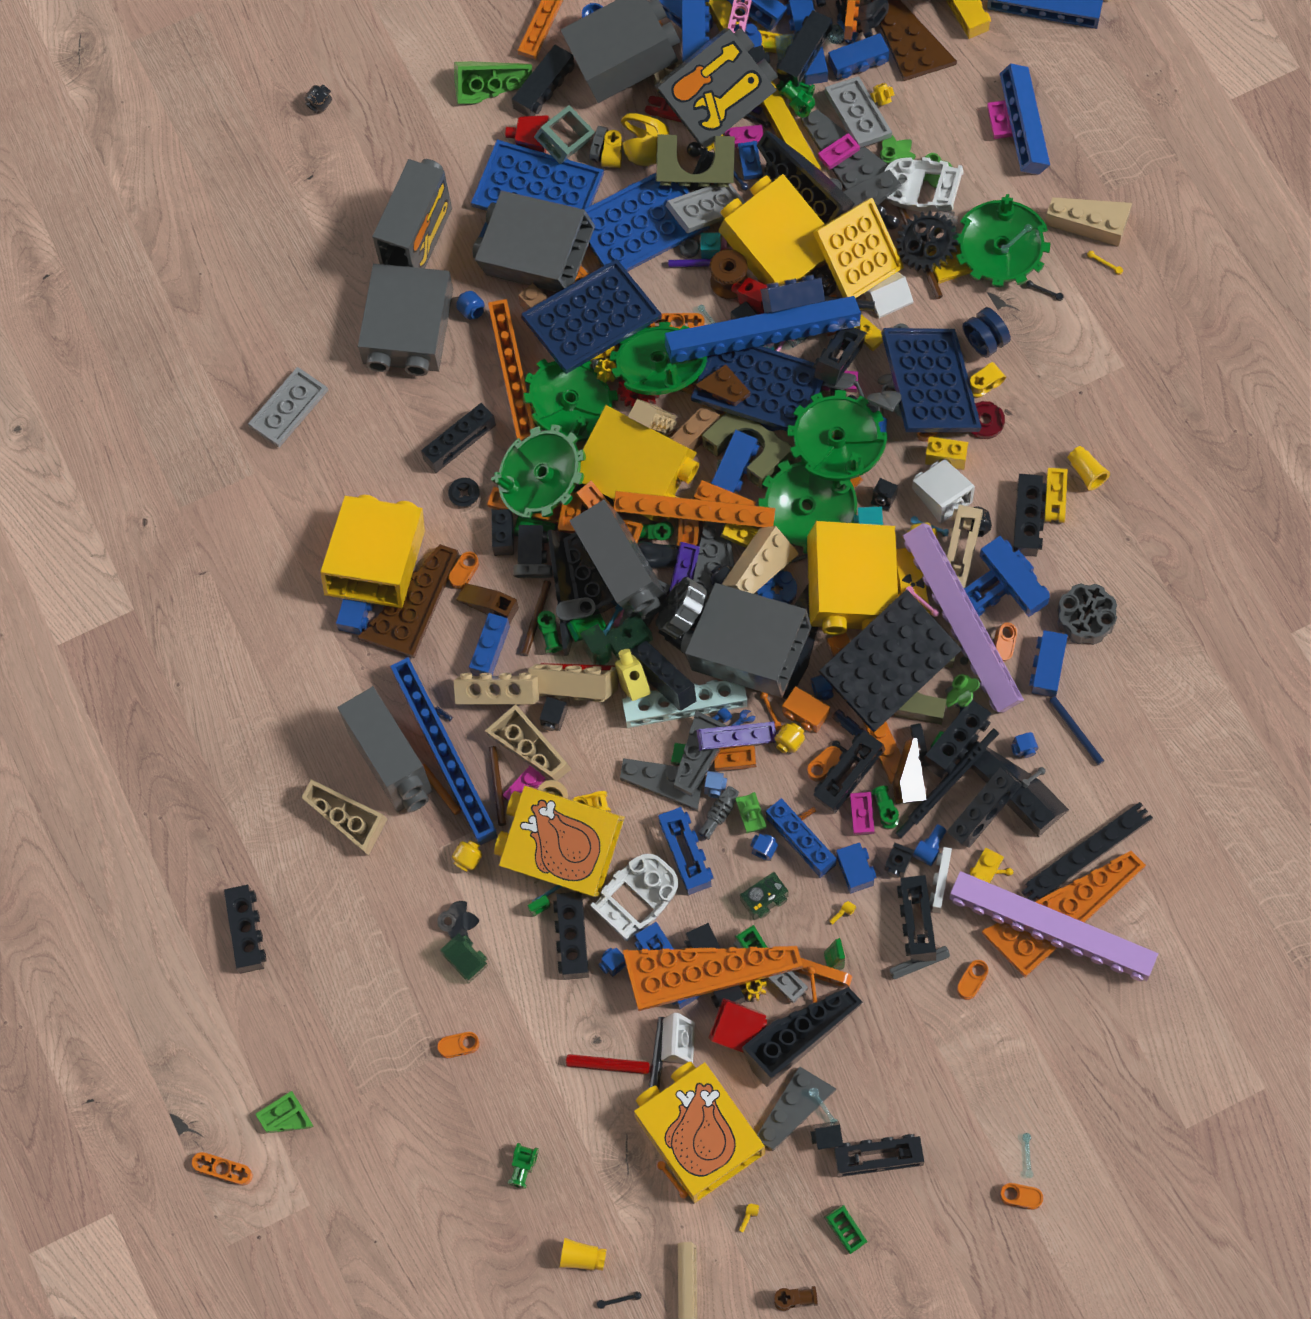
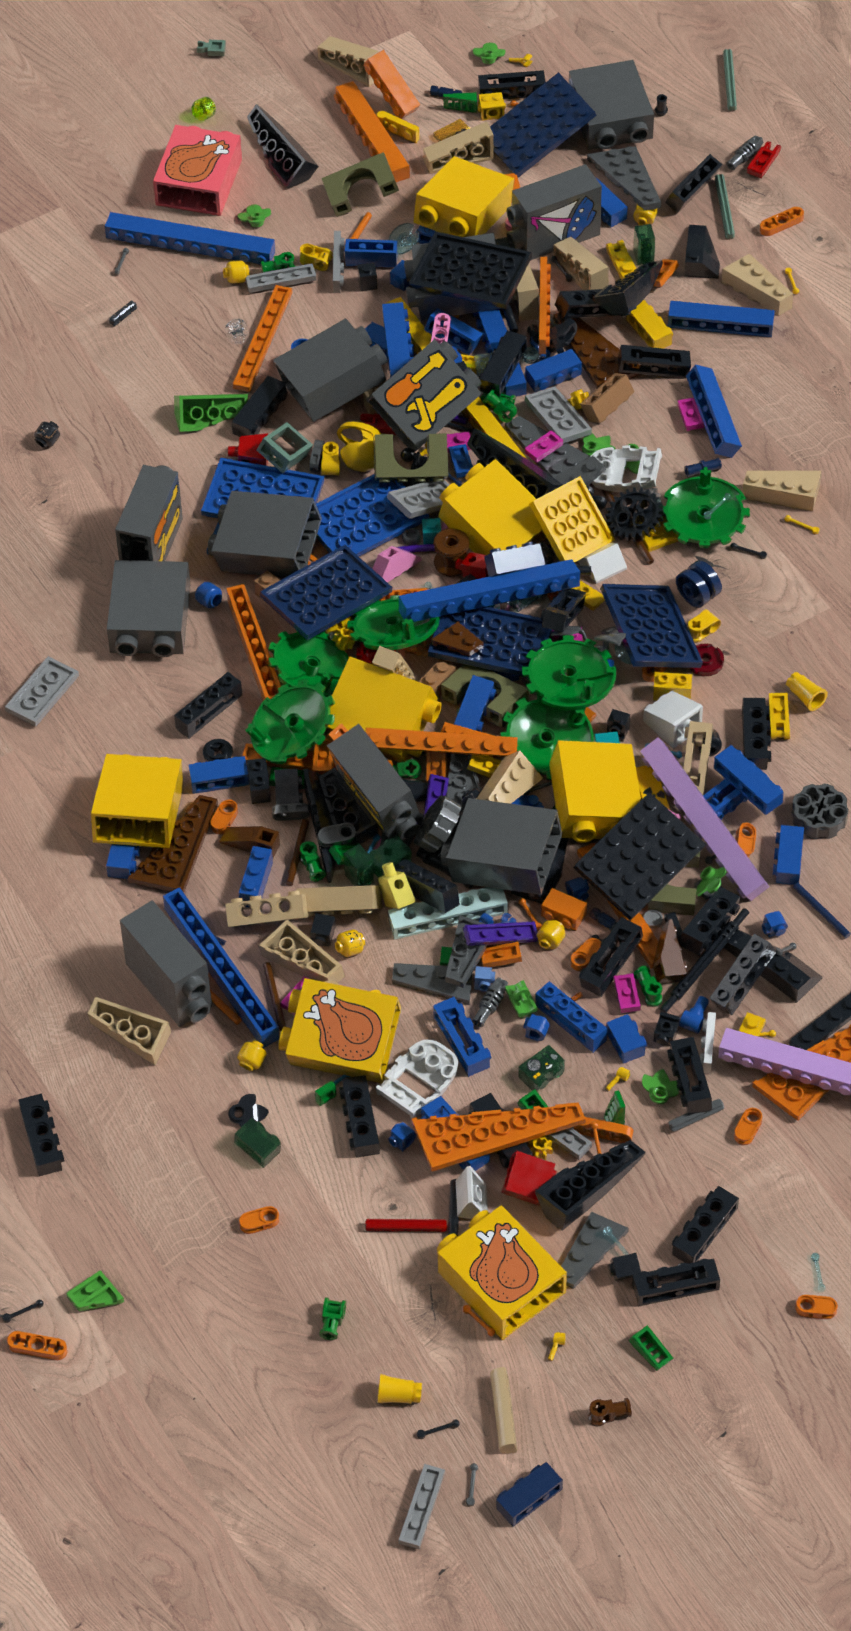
camera: 10 degrees left, 15 degrees down
none -> black hinge [2,1299,44,1323]
none -> blue brick [189,756,249,794]
none -> yellow head [335,929,365,957]
none -> bright pink slope [372,546,422,583]
none -> medium nougat brick [580,373,634,423]
none -> black brick [618,345,691,378]
none -> bright green plate [642,1069,679,1104]
none -> light grey piece [643,910,663,928]
none -> black brick [671,1186,739,1263]
none -> dark blue pin [684,458,722,477]

